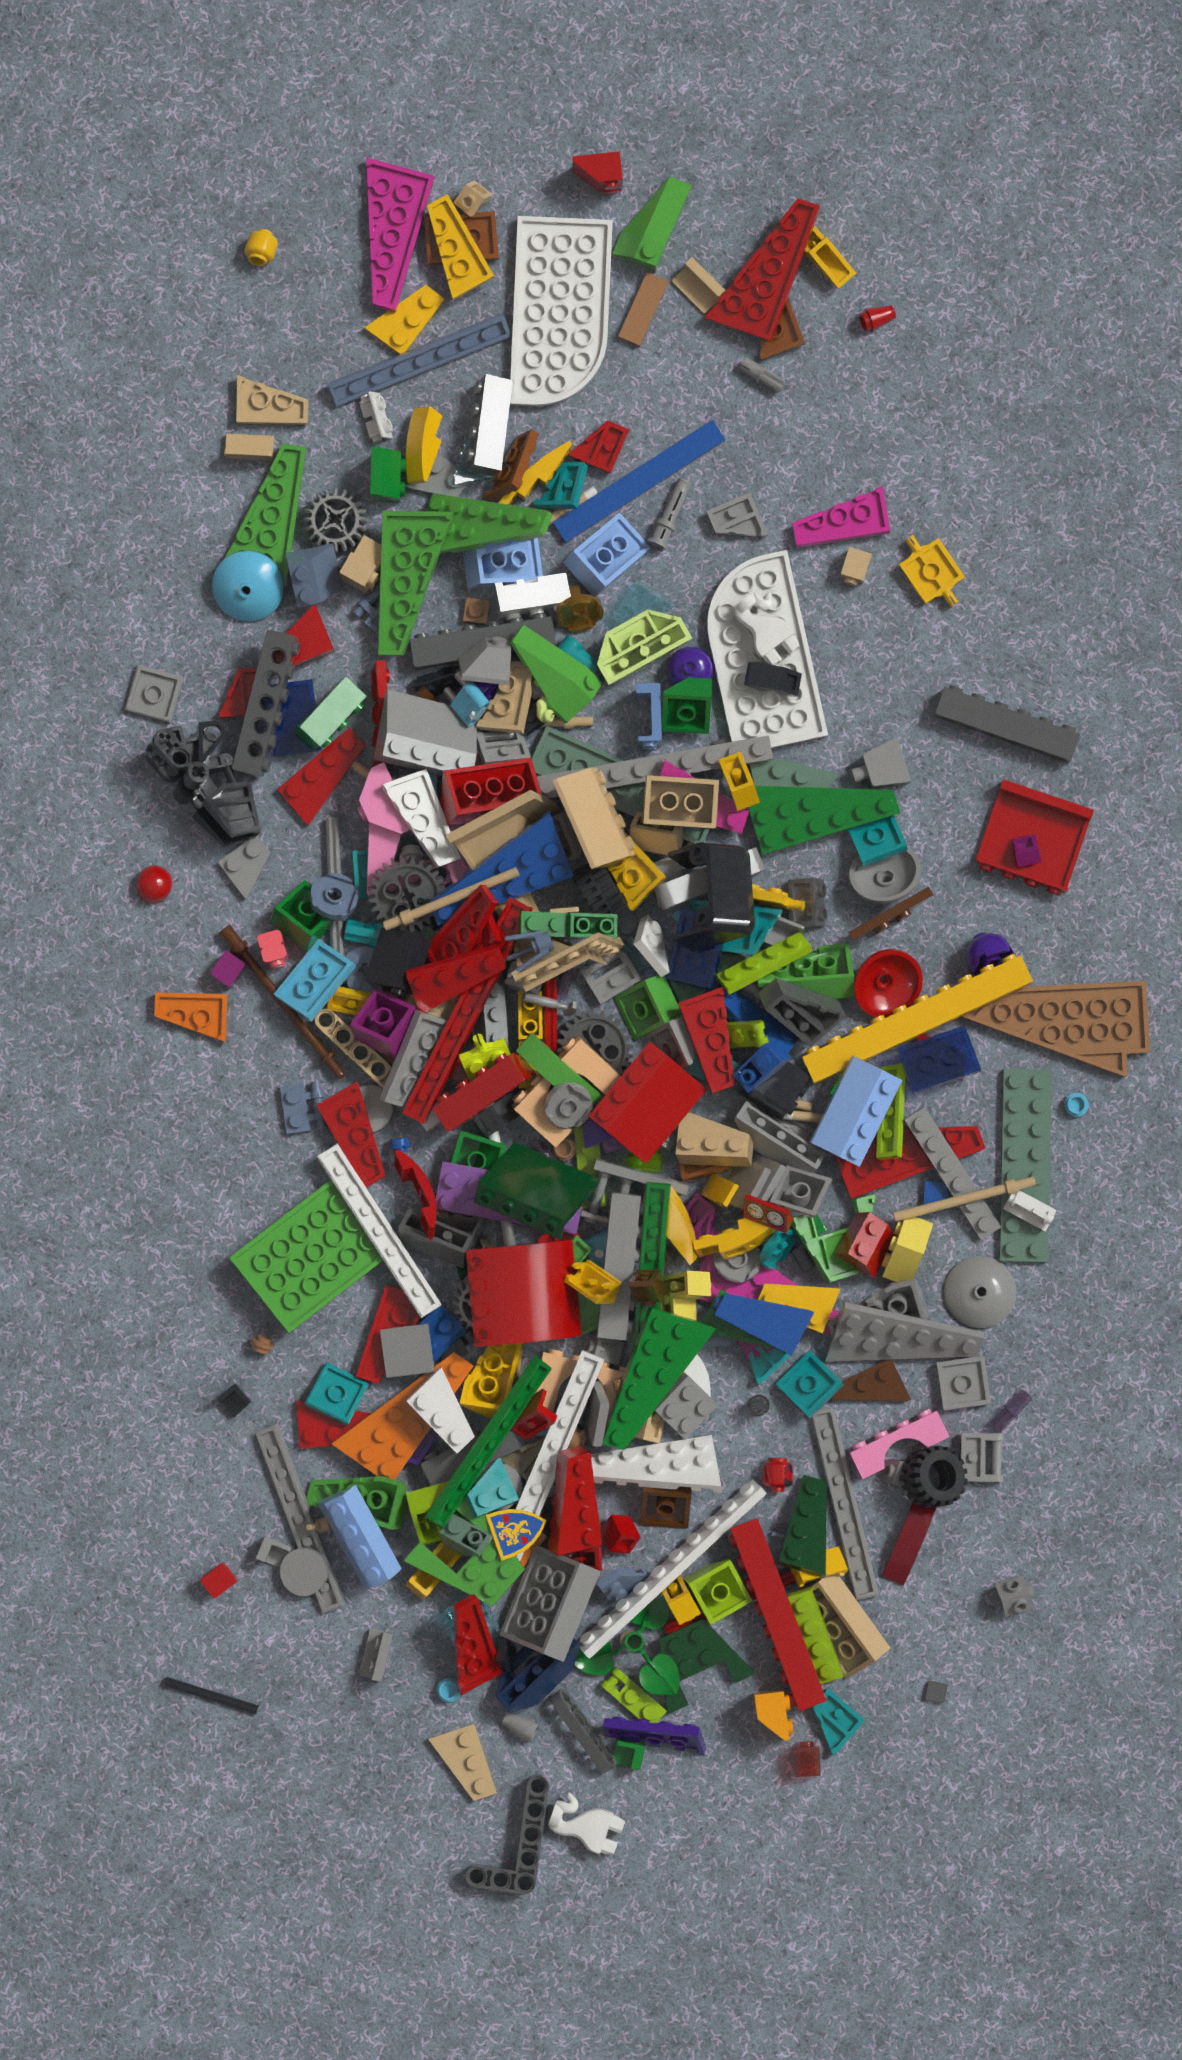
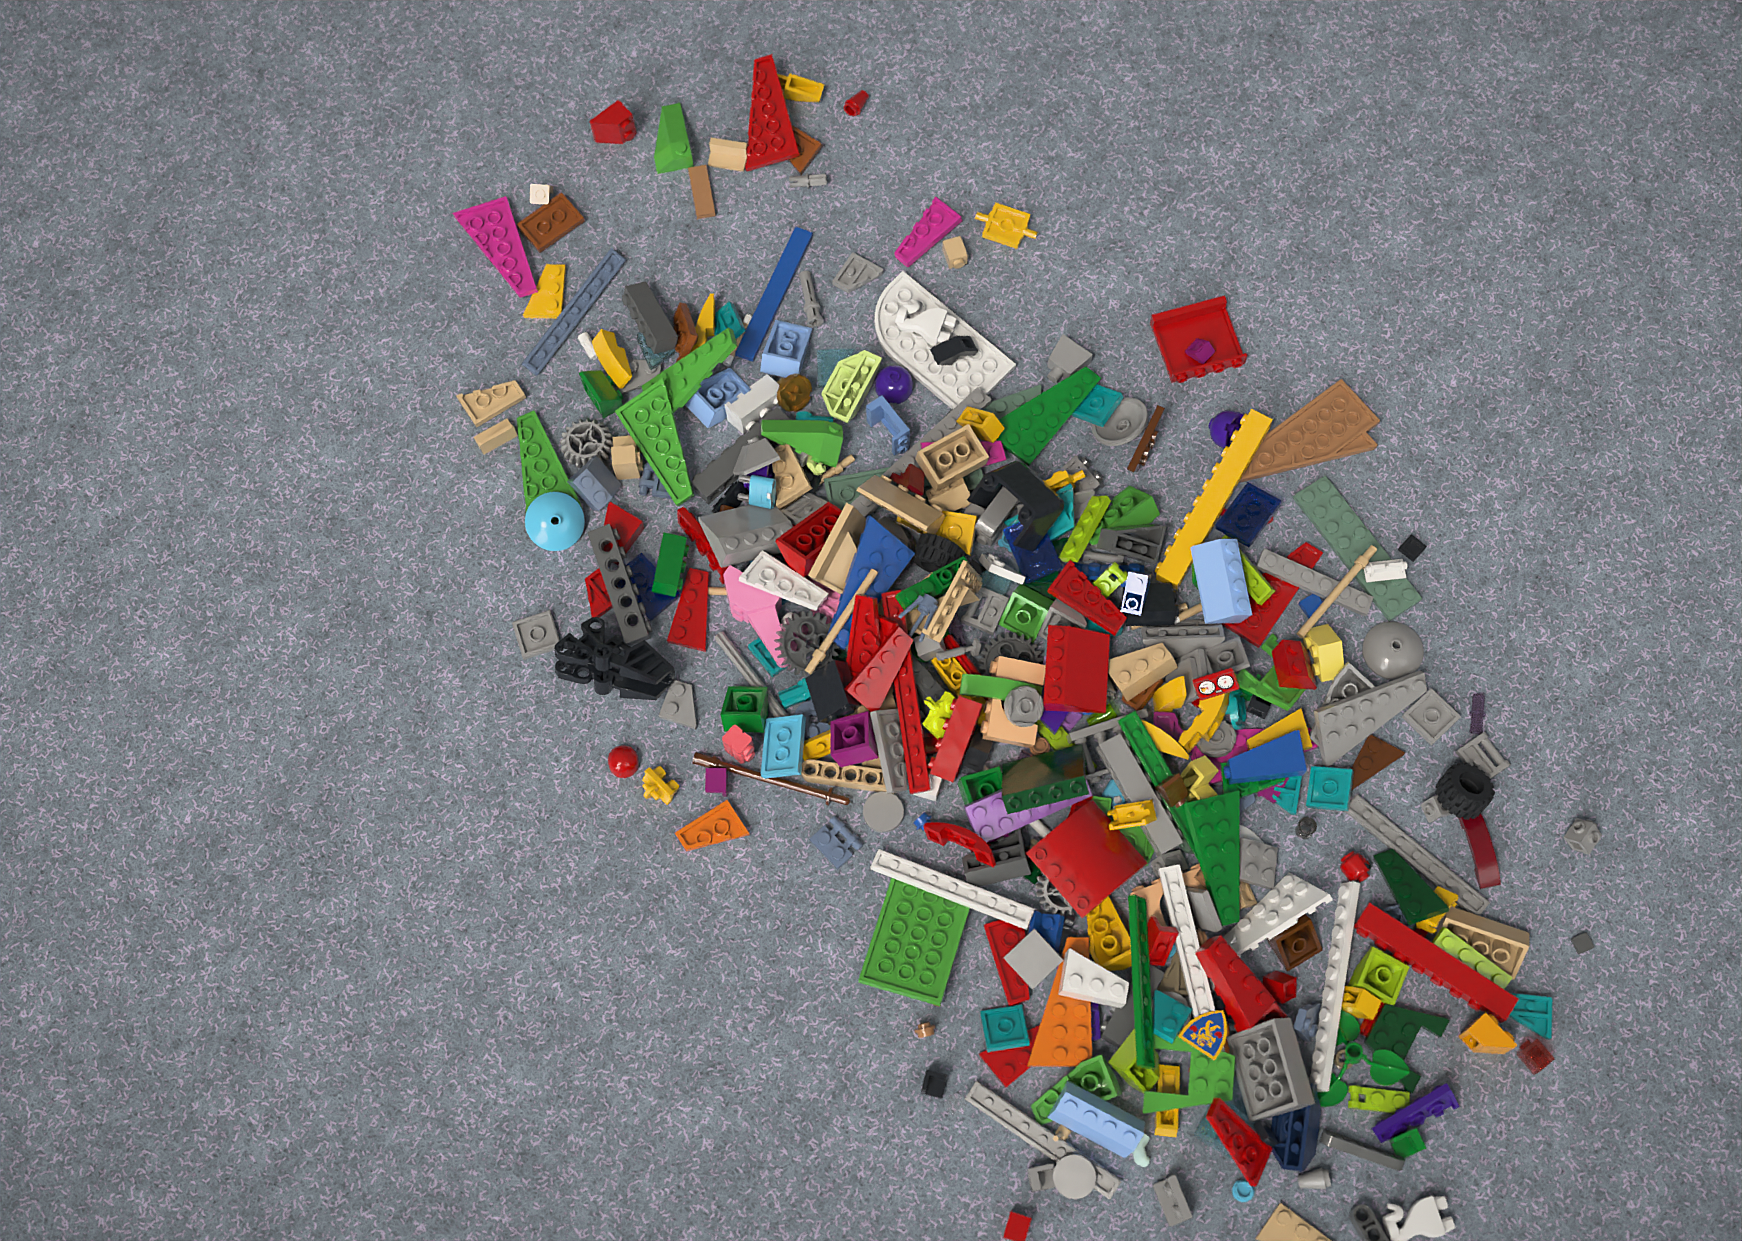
camera: 30 degrees left, 15 degrees down
yellow head [244,229,278,266] -> none
sand blue plate [310,873,359,921] -> none
red wing [316,1081,386,1187] -> none
white hinge [359,391,393,443] -> none
yellow wing [427,194,494,301] -> none
sand green slope [439,1514,493,1557] -> none
medium nougat plate [463,597,490,625] -> none
white plate [510,216,613,406] -> none
red wing [569,420,629,474] -> none
green slope [661,677,712,734] -> none
bright pink arch [849,1409,949,1479] -> none
red dish [853,949,923,1018] -> none
dark grey brick [934,685,1080,763] -> none
medium azure plate [1064,1093,1089,1117] -> none
none -> white piece [578,332,597,360]
none -> yellow hips [642,766,679,805]
none -> dark red slope [889,463,924,497]
none -> light aqua arm [1132,1134,1150,1167]
none -> black tile [1398,534,1427,562]

